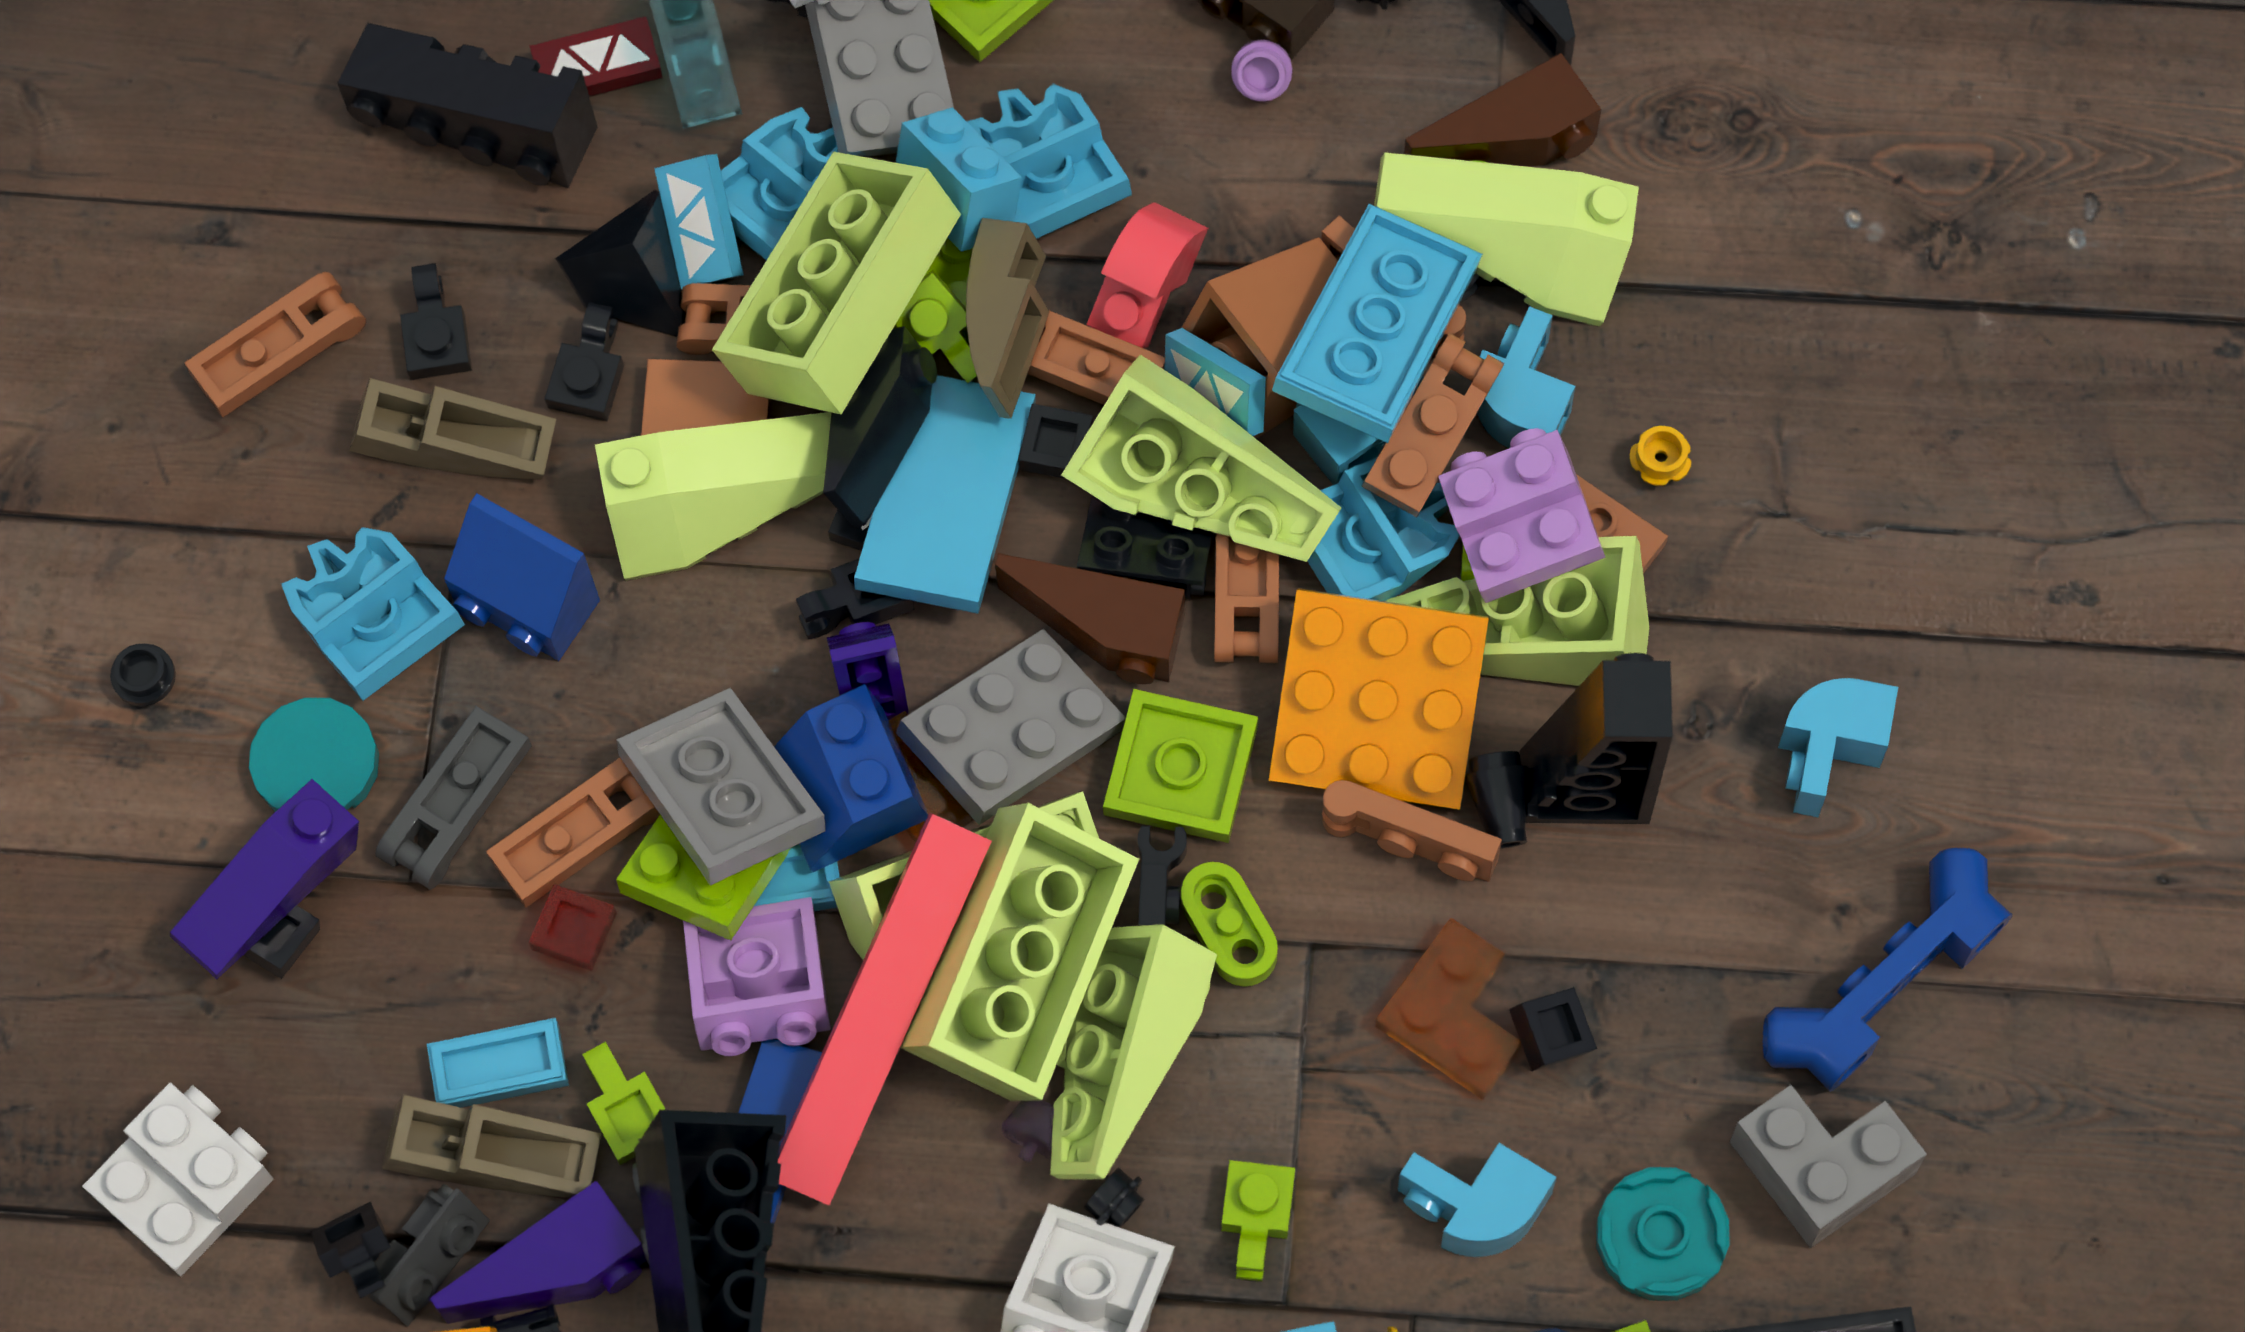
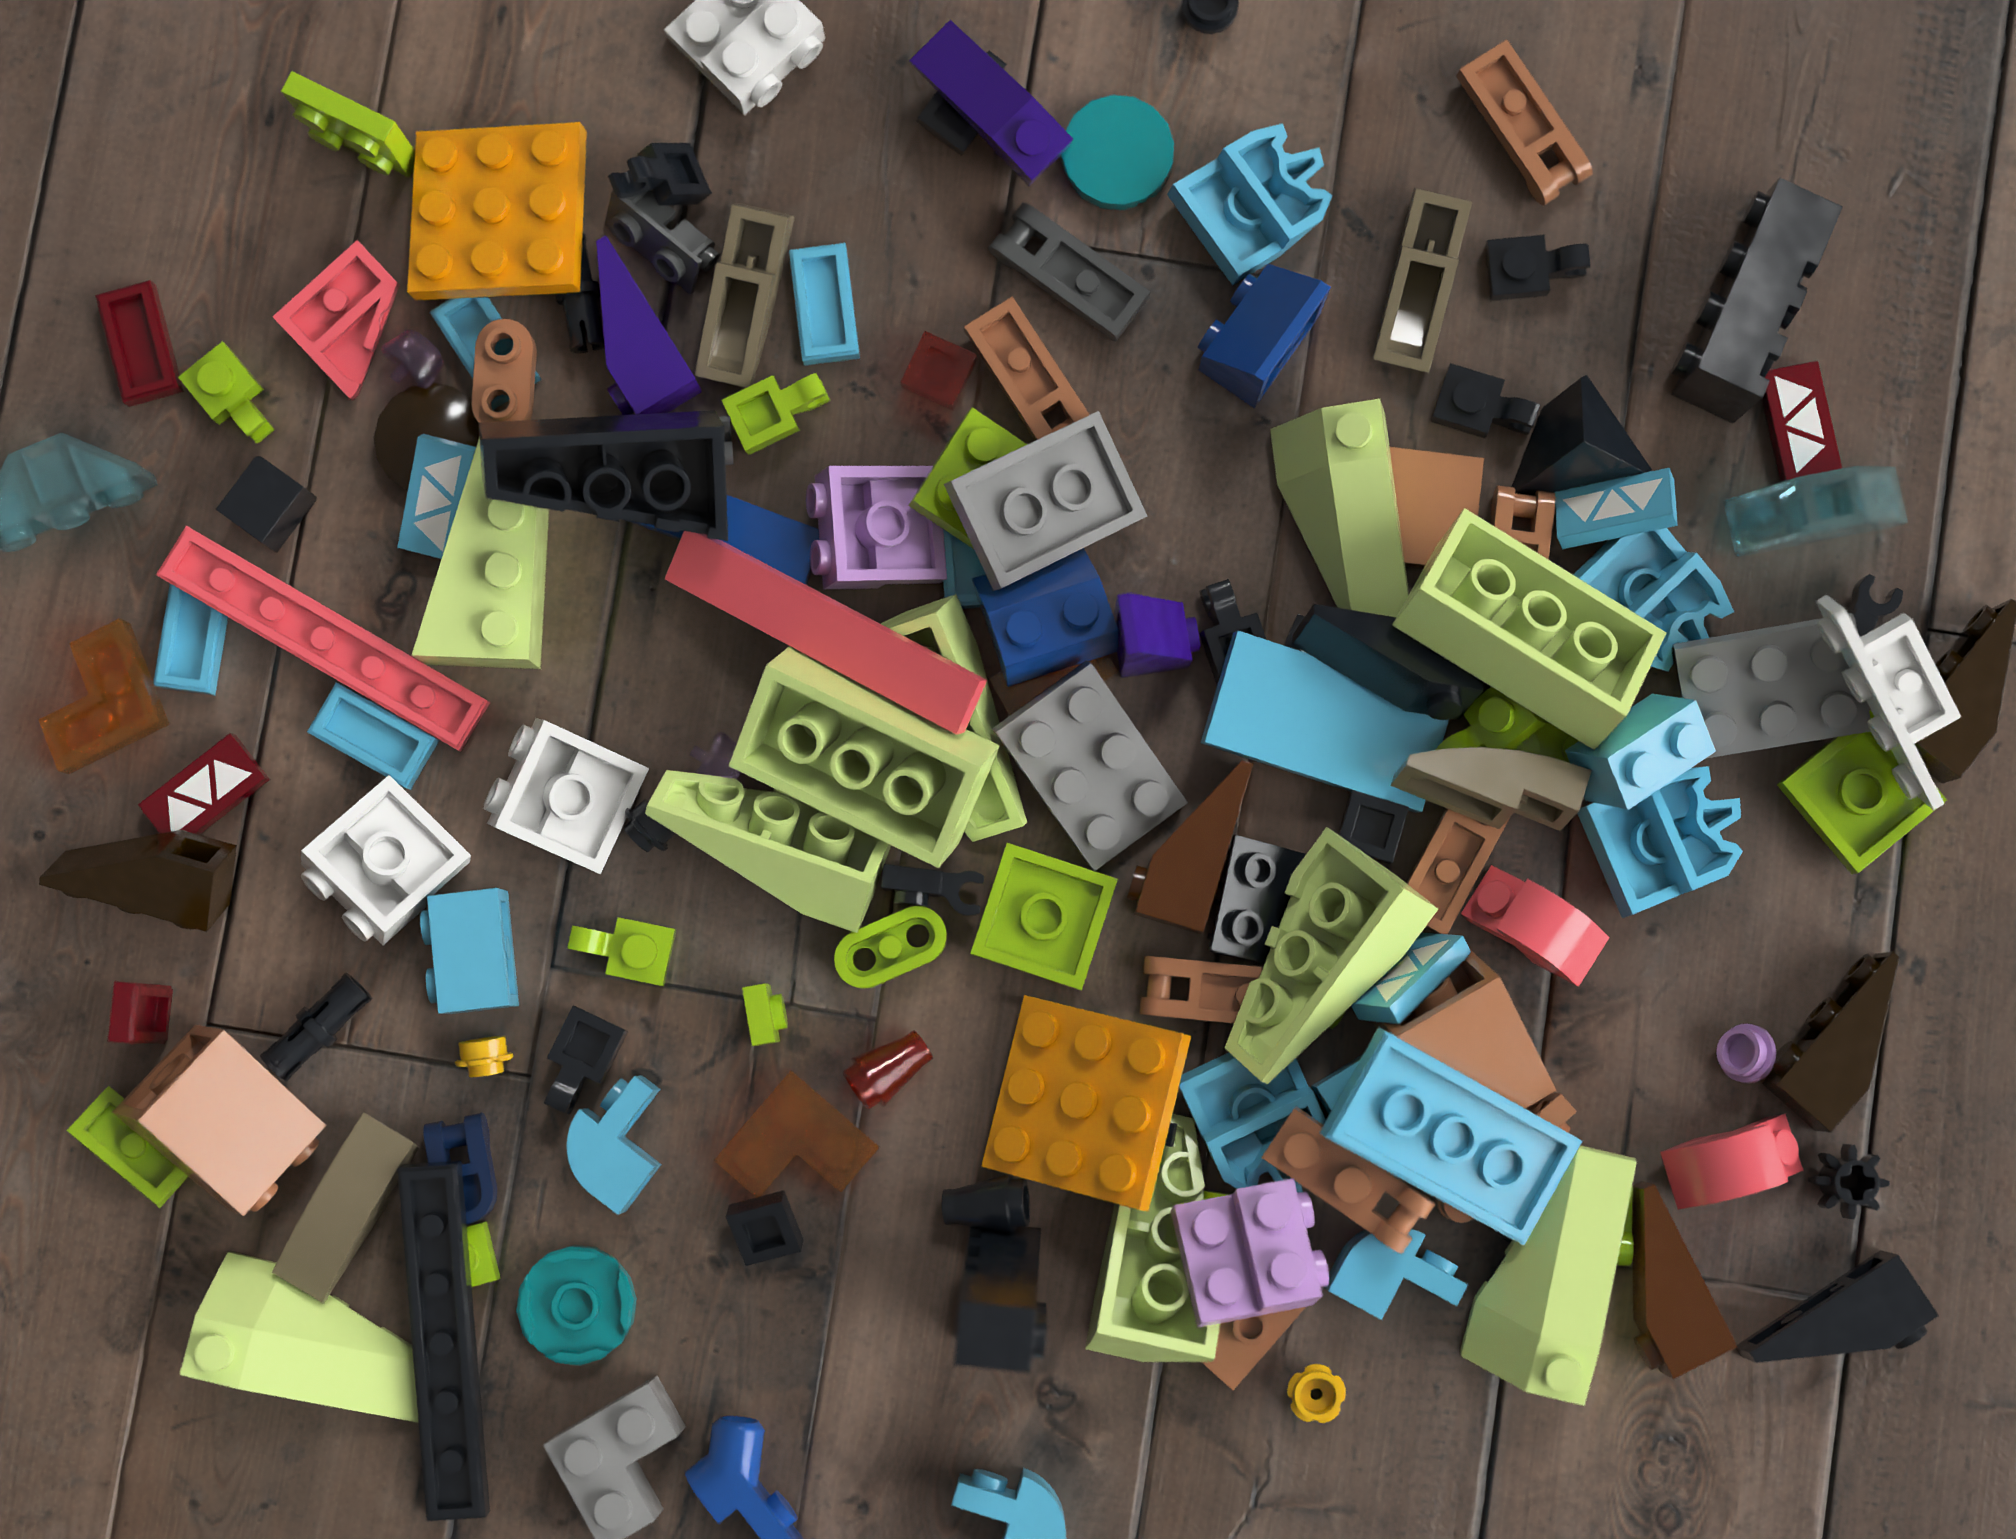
camera: 95 degrees right, 15 degrees up
nougat plate [1322,780,1502,882] -> none
none -> black plate [544,1005,628,1114]
none -> lime plate [742,983,788,1046]
none -> clear red cone [843,1030,933,1110]
none -> coral brick [1660,1114,1803,1209]

